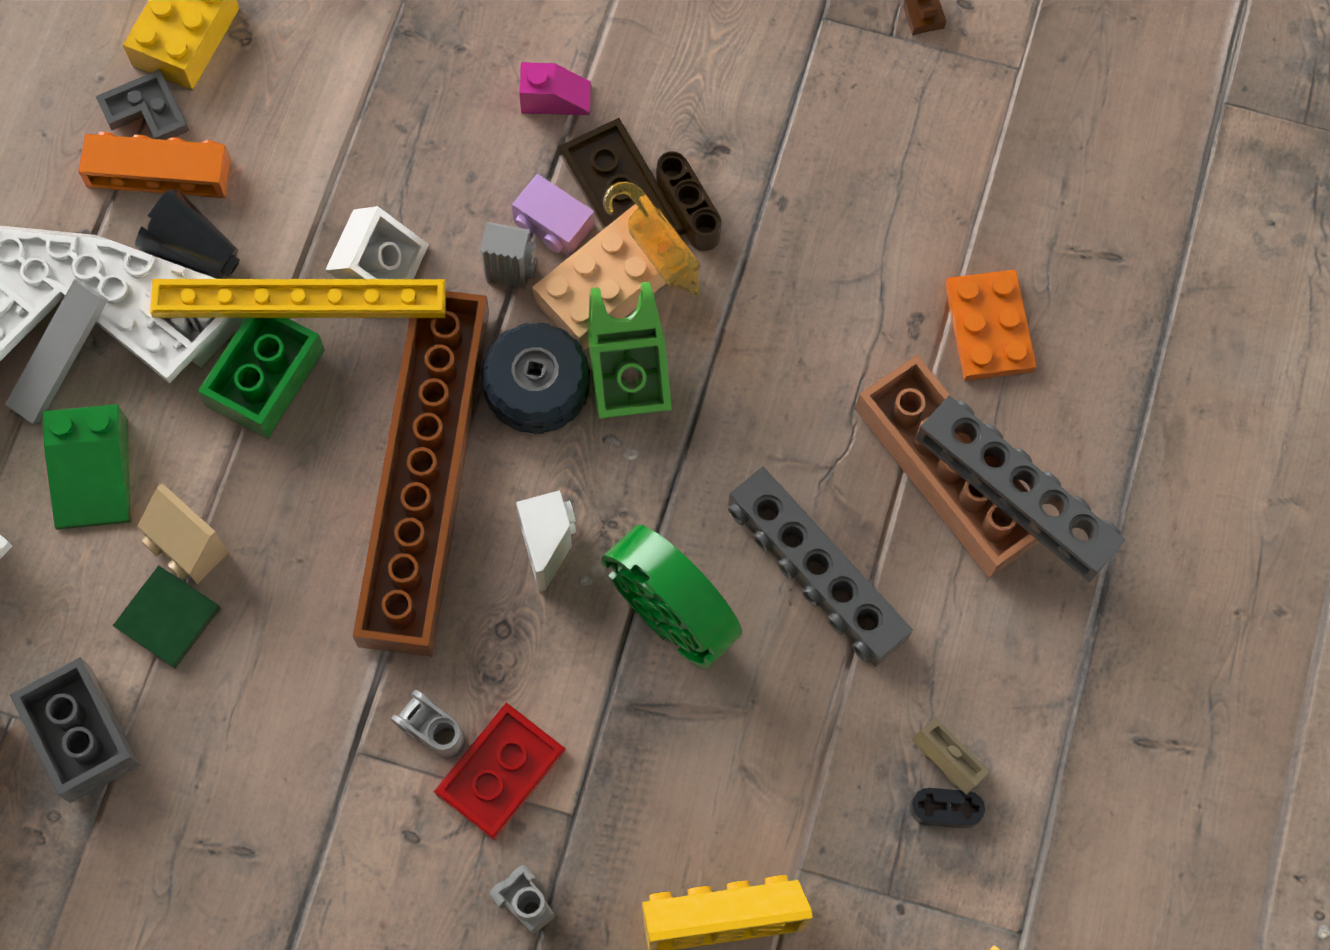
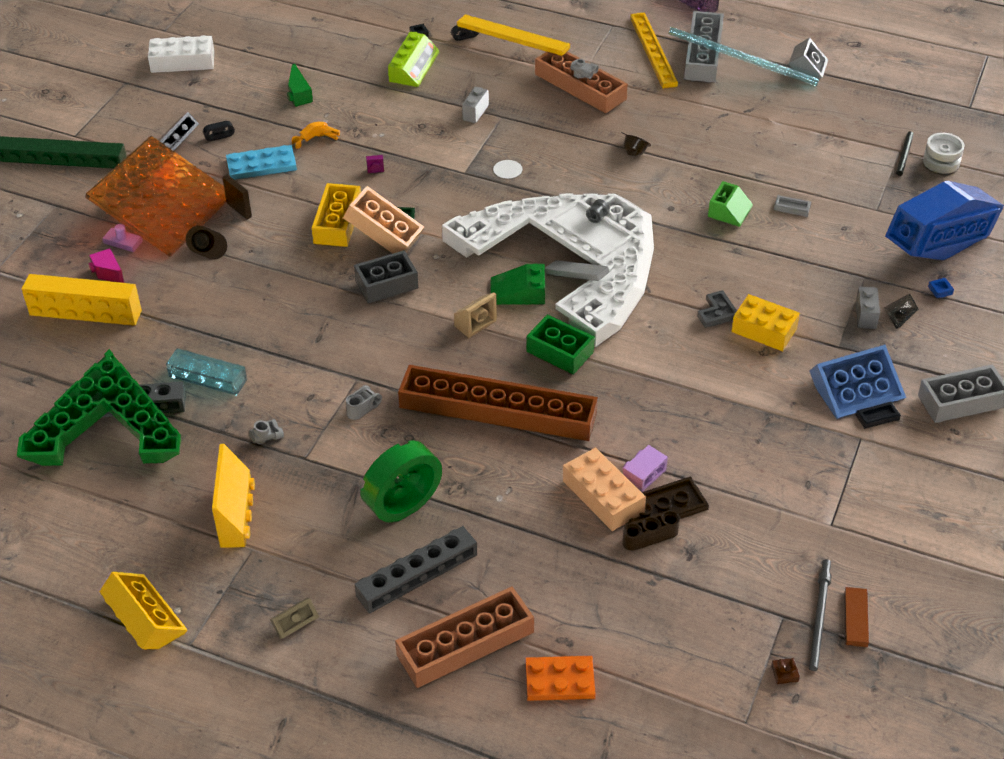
camera: 100 degrees right, 25 degrees down
orange brick [78,132,231,198] -> none
dark green tile [112,565,221,669] -> none
black cone [135,188,240,279] -> none
yellow tile [150,279,446,318] -> none
white slope [326,206,429,279] -> none
red tile [433,702,566,841] -> none
light grey brick [480,222,537,289] -> none
black wheel [481,323,590,434] -> none
white slope [516,490,576,592] -> none
dark pink slope [519,62,591,115] -> none
bright green brick [588,281,672,419] -> none
clear yellow plate [603,182,700,296] -> none
black beam [910,788,985,828] -> none
dark grey brick [916,395,1125,583] -> none

